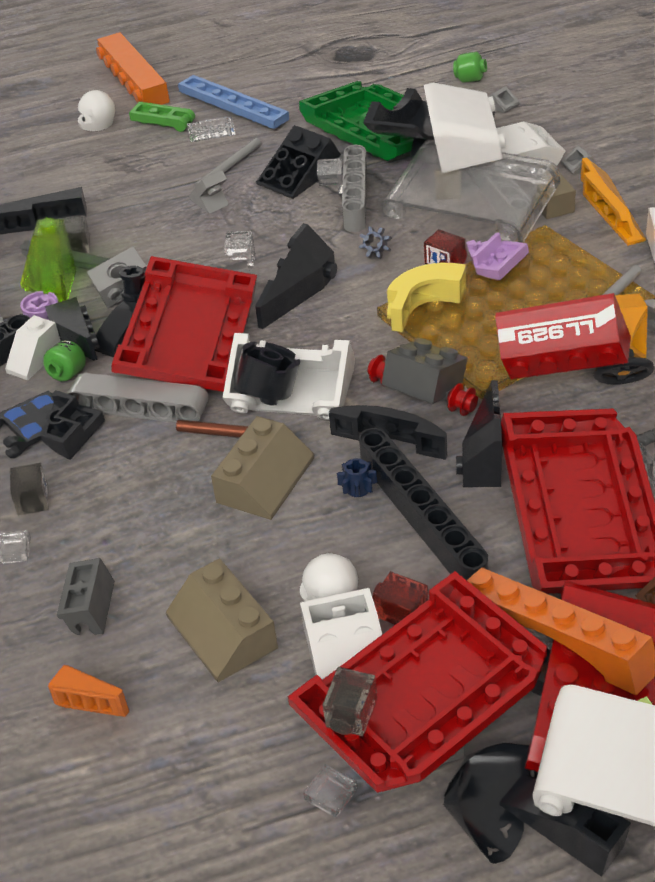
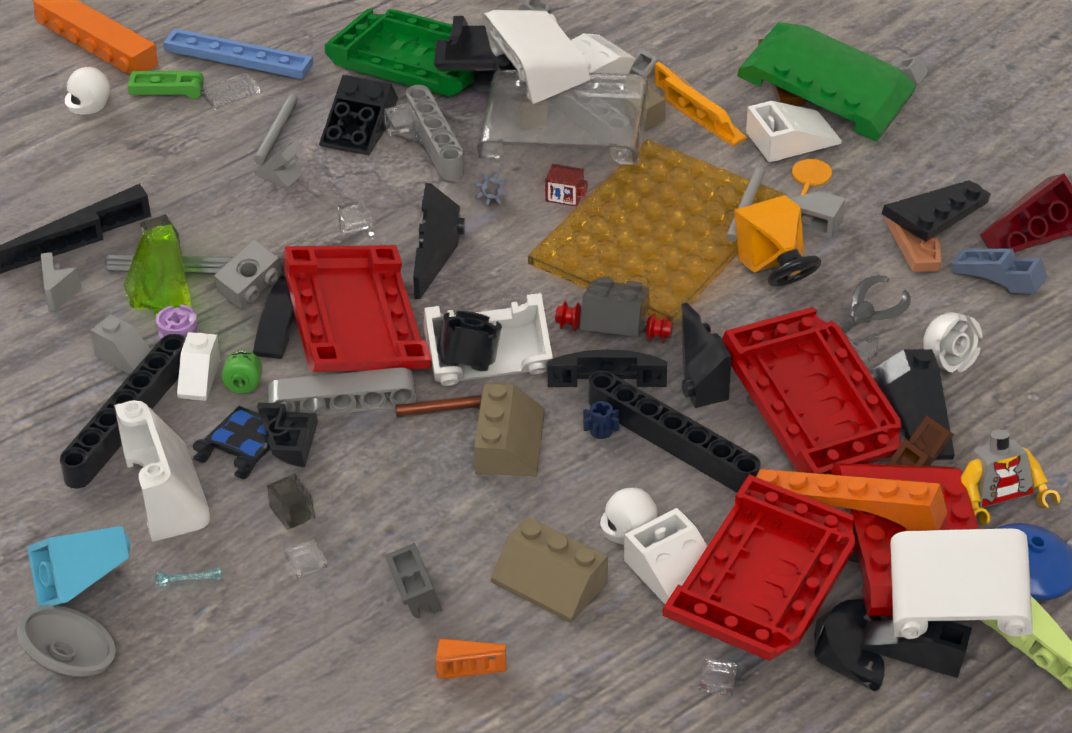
camera: 25 degrees left, 0 degrees up
black slope [45,297,100,361] -> none
black bush [119,266,144,301] -> none
clear smoke brick [322,667,377,736] -> none
clear red brick [372,571,428,625] -> none
light yellow arch [387,263,466,332] -> none
lavender slope [466,233,529,280] -> none
slope [495,293,631,380] -> none

